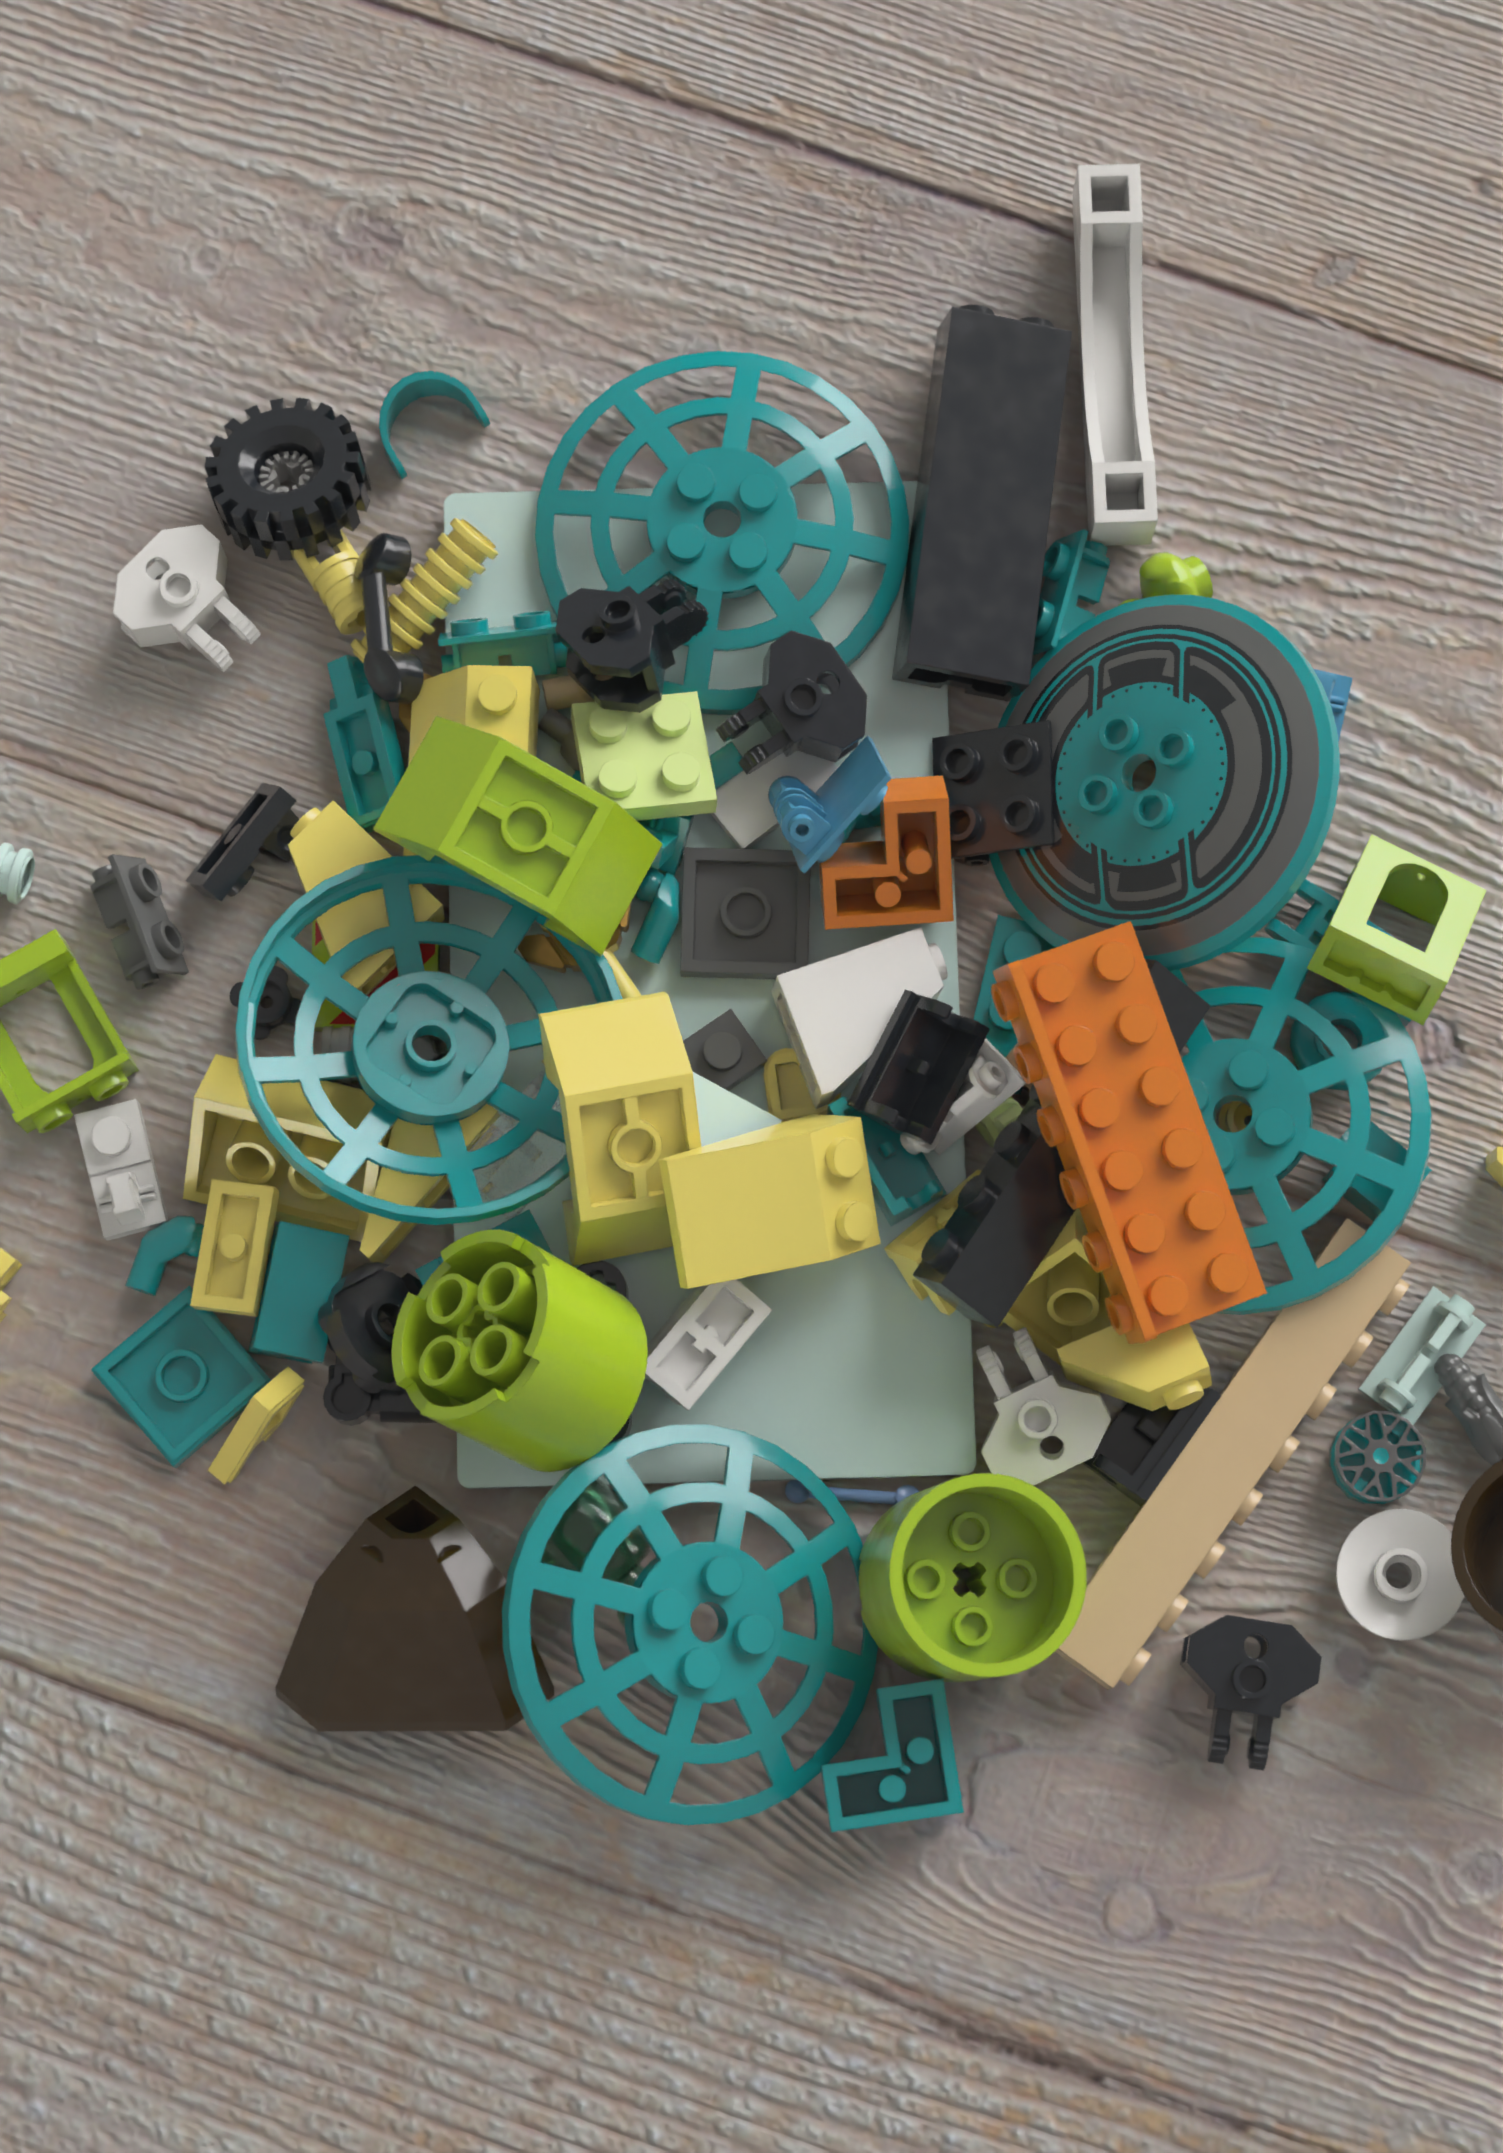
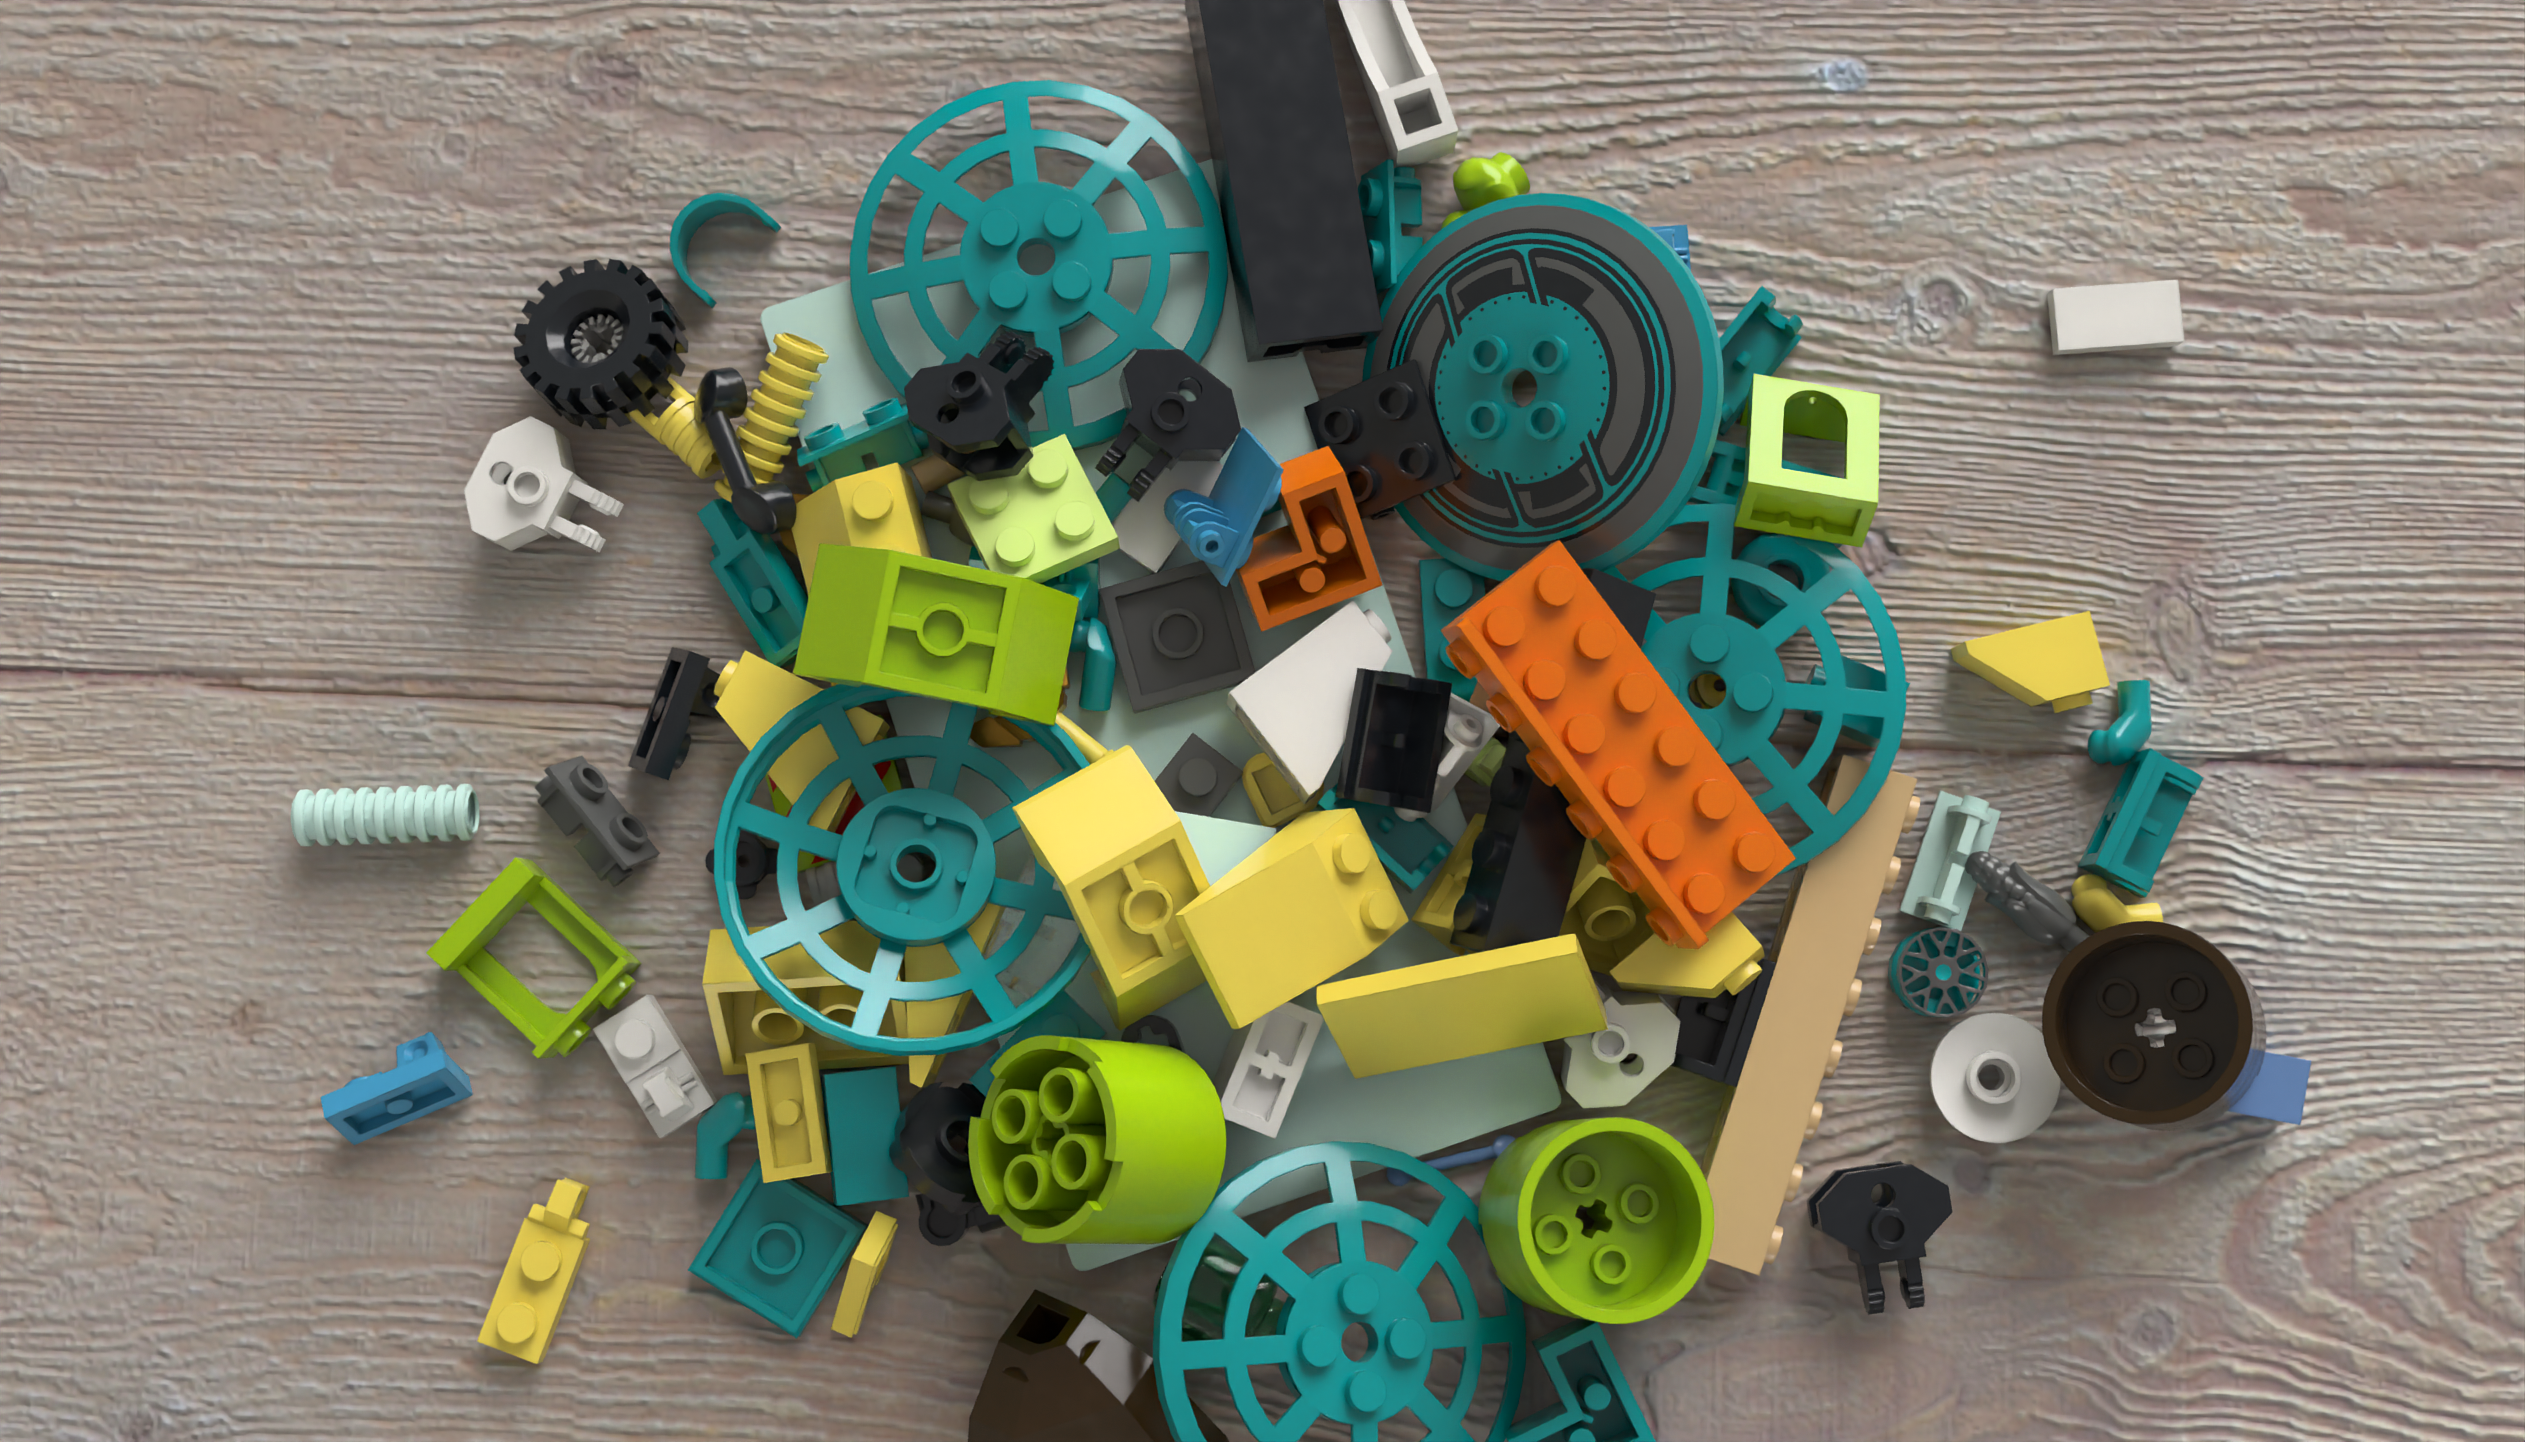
camera: 15 degrees left, 5 degrees up
none -> light yellow tile [1316,934,1608,1079]
none -> teal hinge [1718,286,1803,436]

